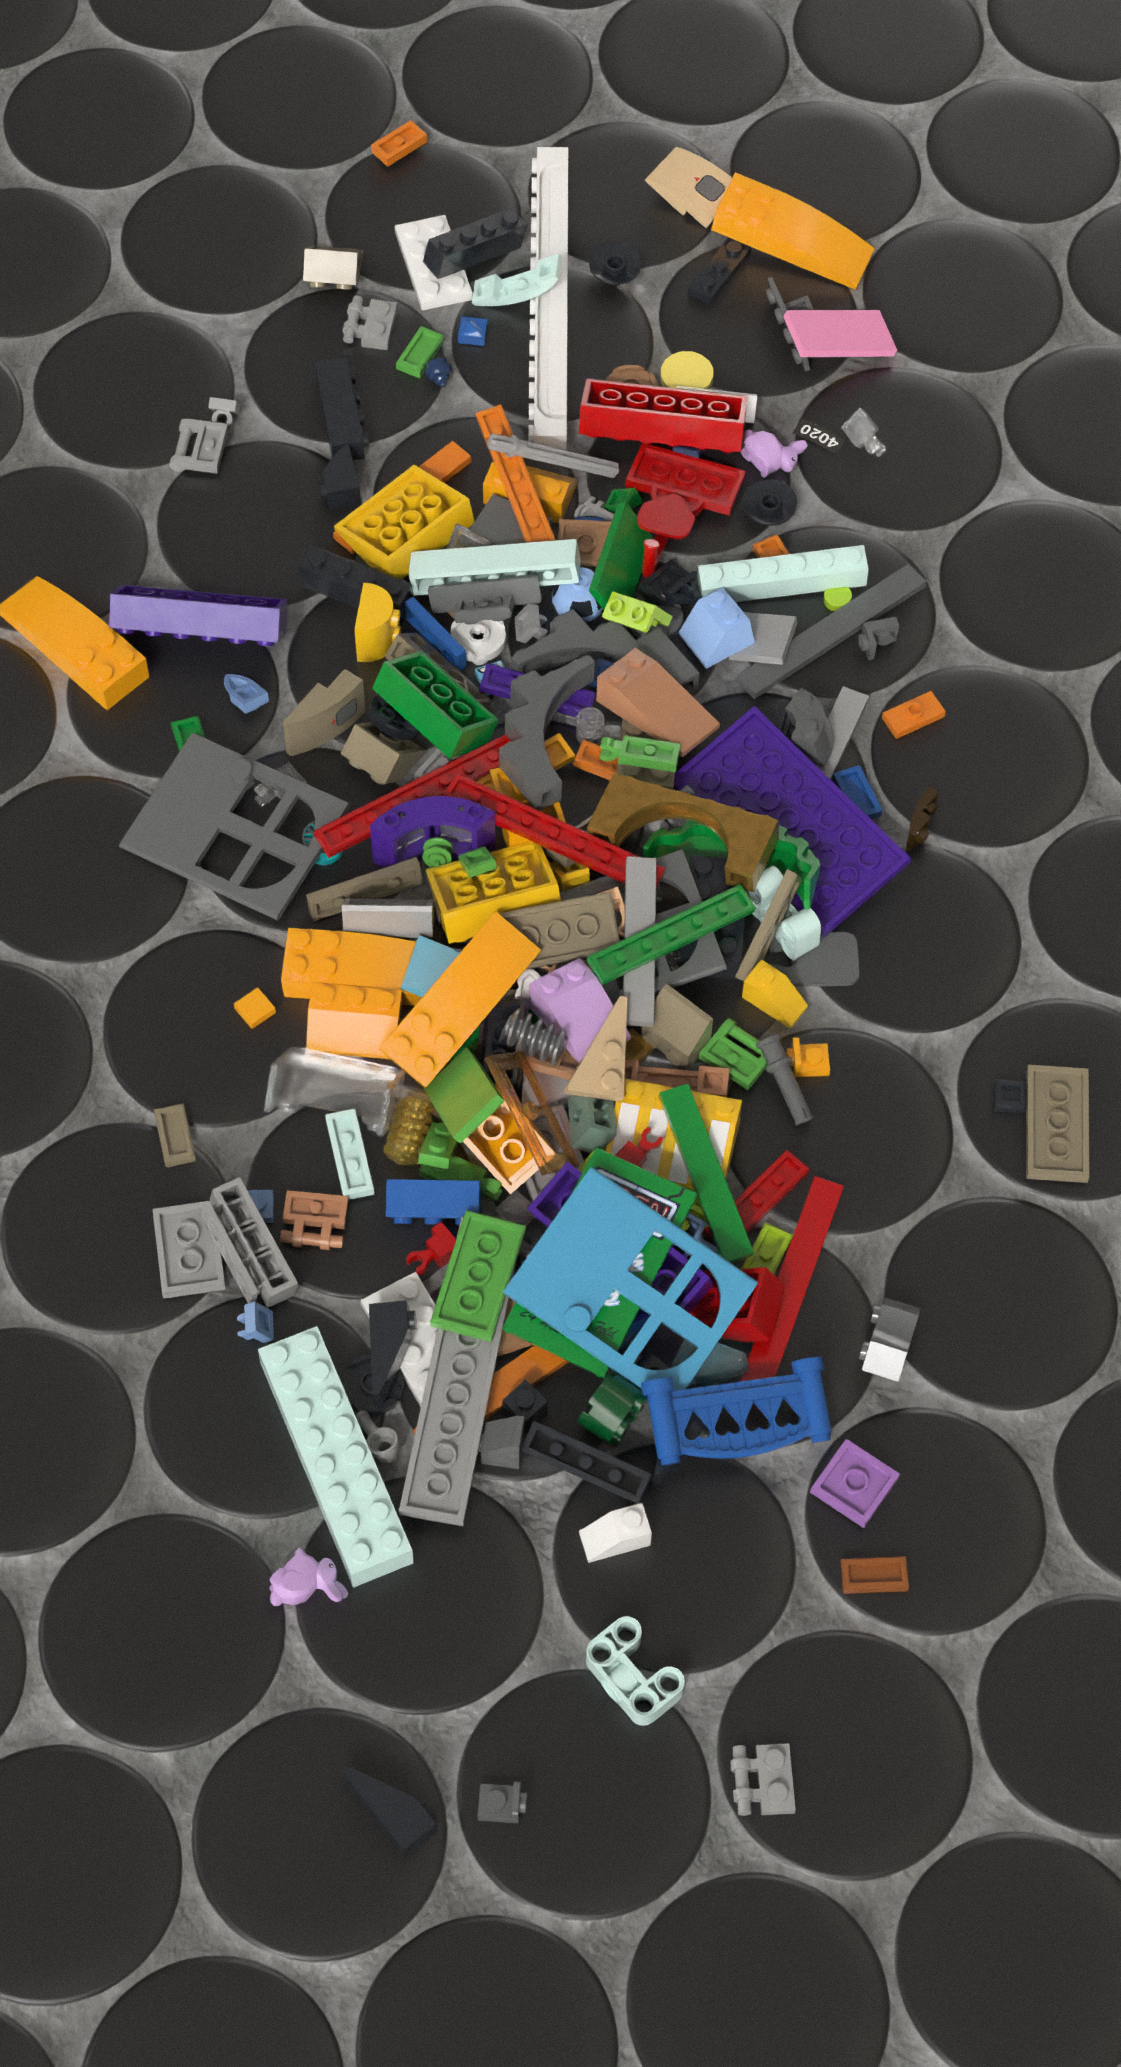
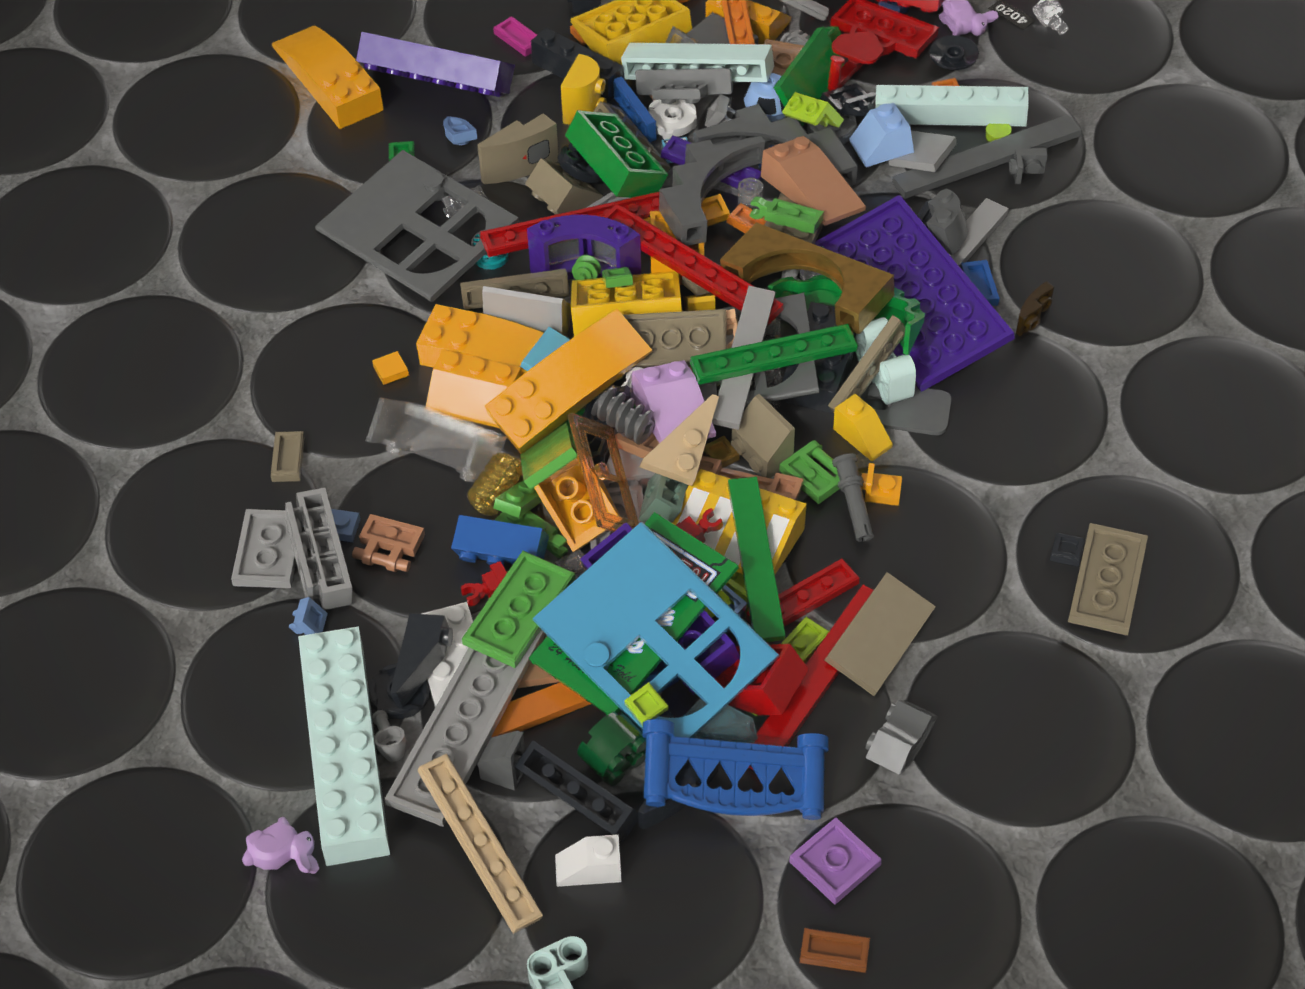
camera: 15 degrees right, 10 degrees down
light aqua plate [325,1109,374,1200] -> none
black brick [502,1379,548,1435] -> none
orange plate [882,691,946,739] -> none
none -> tan tile [418,754,543,934]
none -> dark pink tile [493,16,537,57]
none -> lime tile [624,682,668,727]
none -> dark tan tile [824,572,936,696]

